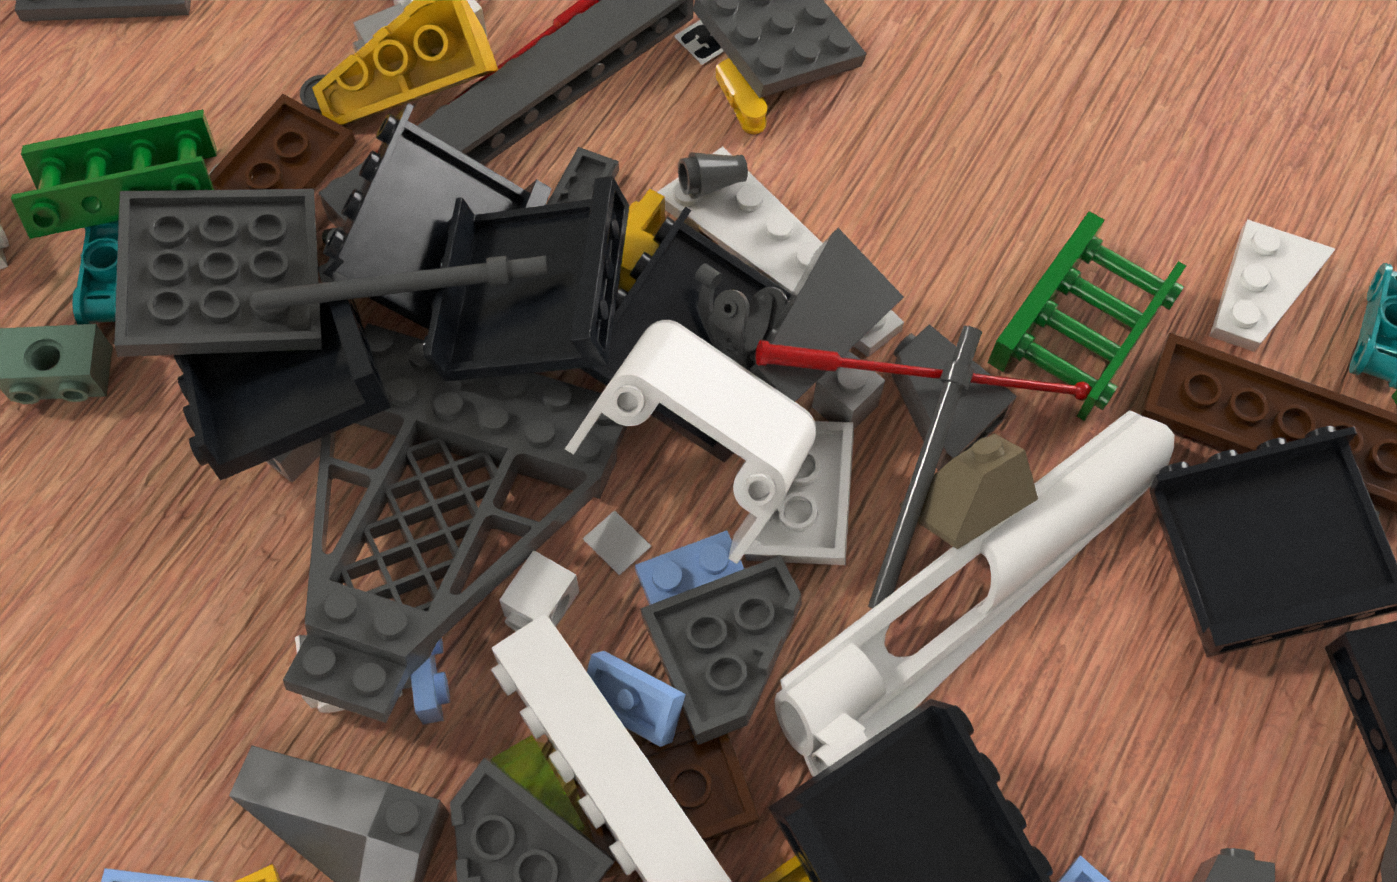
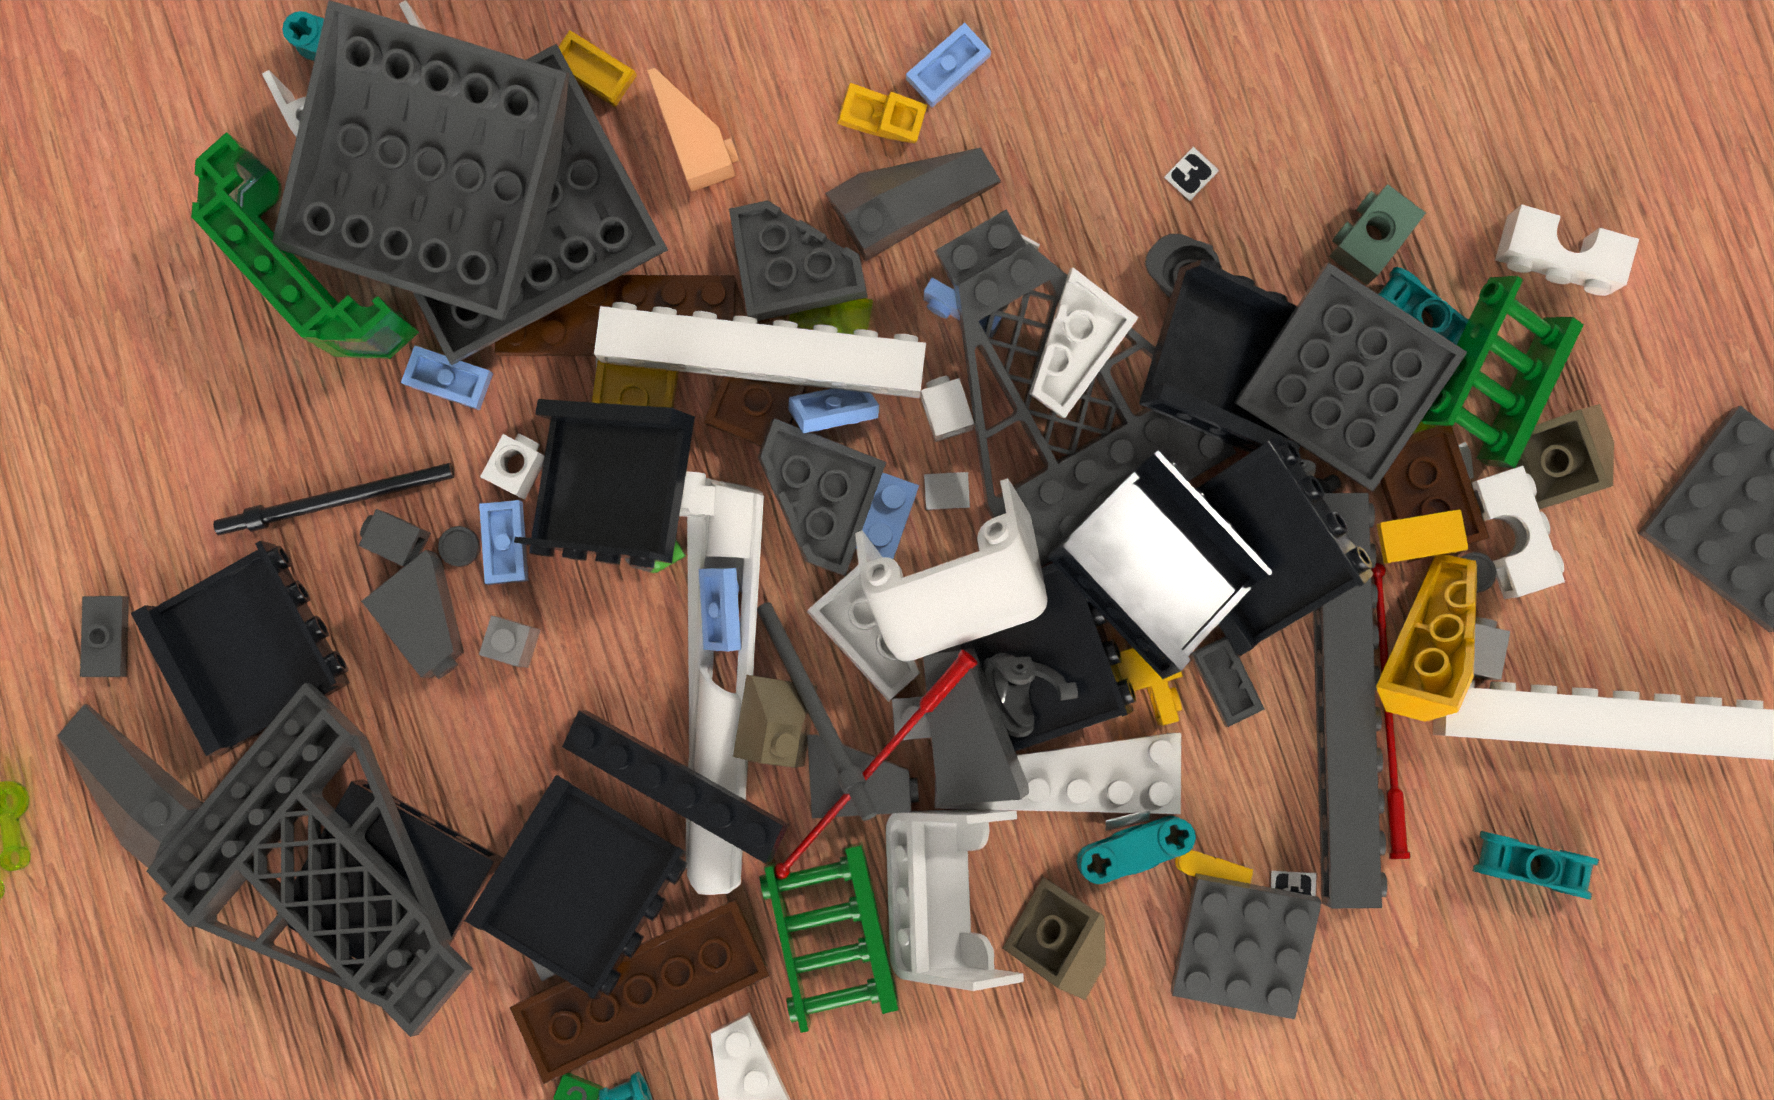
camera: 140 degrees right, 20 degrees up
dark grey bar [253,255,549,311] -> none
dark grey cone [678,152,748,198] -> none
none -> light grey brick [479,615,541,668]
none -> black plate [562,710,789,864]
none -> light blue plate [699,568,741,652]
none -> white windscreen [886,809,1024,991]
none -> dark tan slope [1002,877,1106,1000]
none -> white wing [1029,268,1139,418]
none -> teal piece [1076,815,1196,885]
none -> white sticker [1105,810,1150,831]
none -> dark grey hat [1145,234,1220,298]
none -> sticker [1164,147,1219,201]
none -> yellow tile [1376,509,1469,564]
none -> white arch [1471,466,1565,599]
none -> dark tan slope [1517,404,1614,510]

